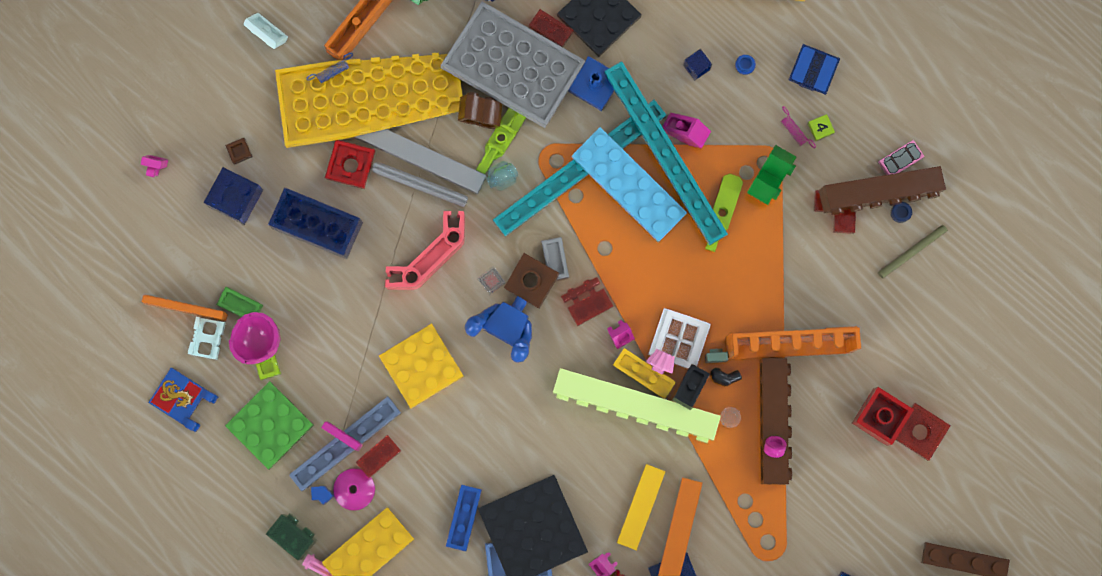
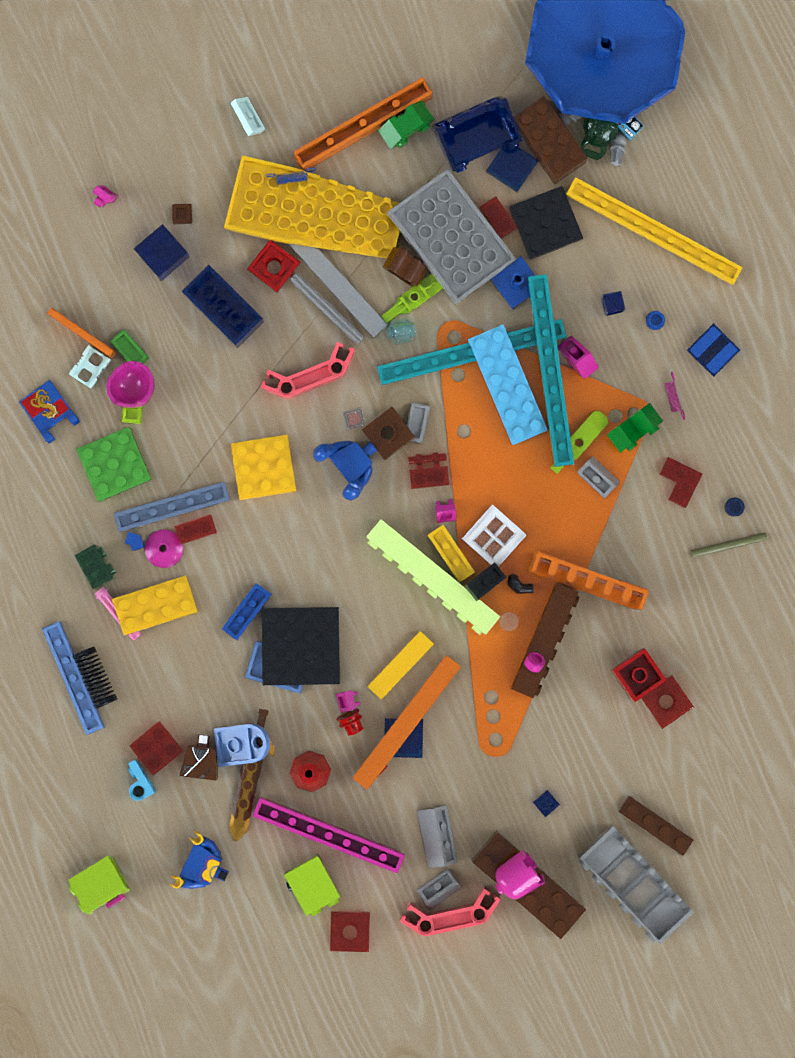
camera: 20 degrees right, 5 degrees up
dark pink tile [321,421,363,451] -> none
bright pink piece [646,349,675,374] -> none
sand green plate [705,349,728,363] -> none
lime tile [807,114,835,141] -> none
reddish brown brick [819,166,946,215] -> none
tile [878,140,925,175] -> none
none -> light grey slope [577,456,620,499]

